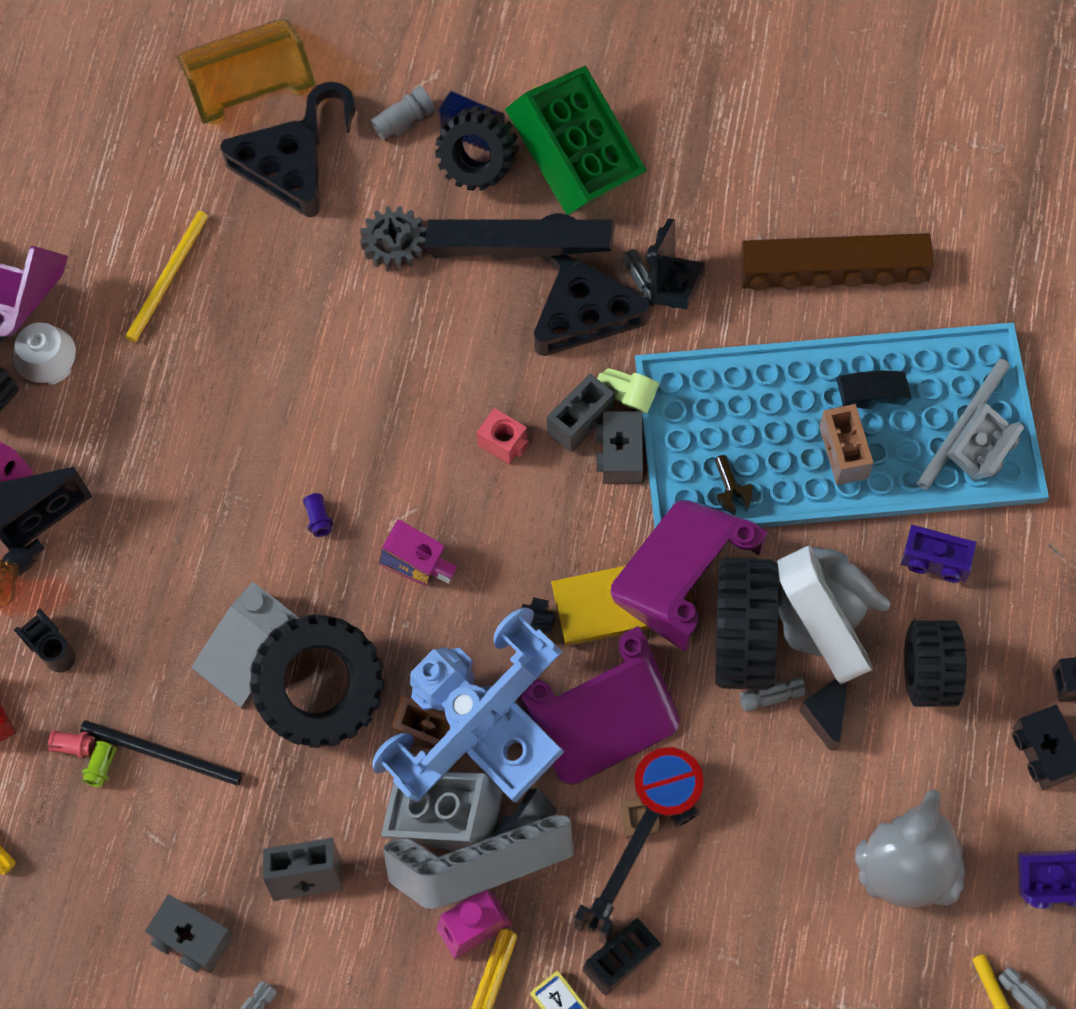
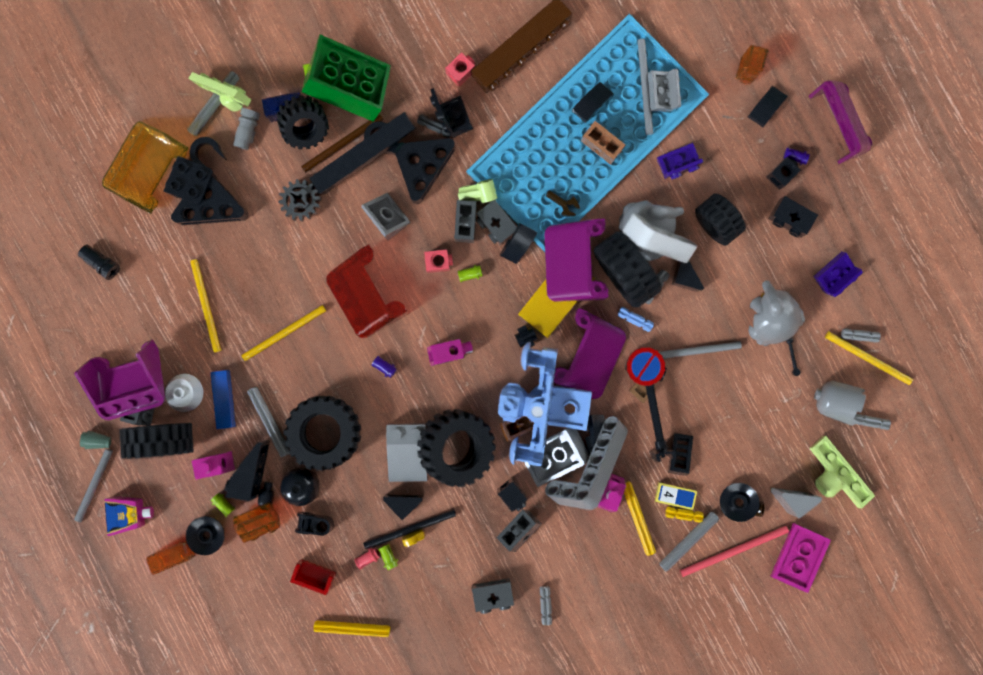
camera: 40 degrees left, 20 degrees up
none -> black axle [78,244,120,280]
none -> black bracket [164,156,213,205]
none -> light grey axle [187,71,239,136]
none -> yellowish green plate [188,72,251,112]
none -> blue slope [210,370,236,429]
none -> yellow piece [241,305,327,361]
none -> light grey axle [247,387,290,457]
none -> black cylinder [280,468,320,506]
none -> black tyre [284,396,361,471]
none -> reddish brown piece [301,113,384,173]
none -> clear red windscreen [326,244,410,338]
none -> light grey slope [361,193,410,241]
none -> black slope [383,494,423,520]
none -> yellow tile [402,530,425,547]
none -> coral brick [445,52,475,87]
none -> lime pin [458,265,483,282]
none -> black brick [497,477,528,512]
none -> black slope [500,223,538,264]
none -> light blue axle [618,307,654,332]
none -> light grey piece [659,341,742,359]
none -> black hinge [786,337,801,376]

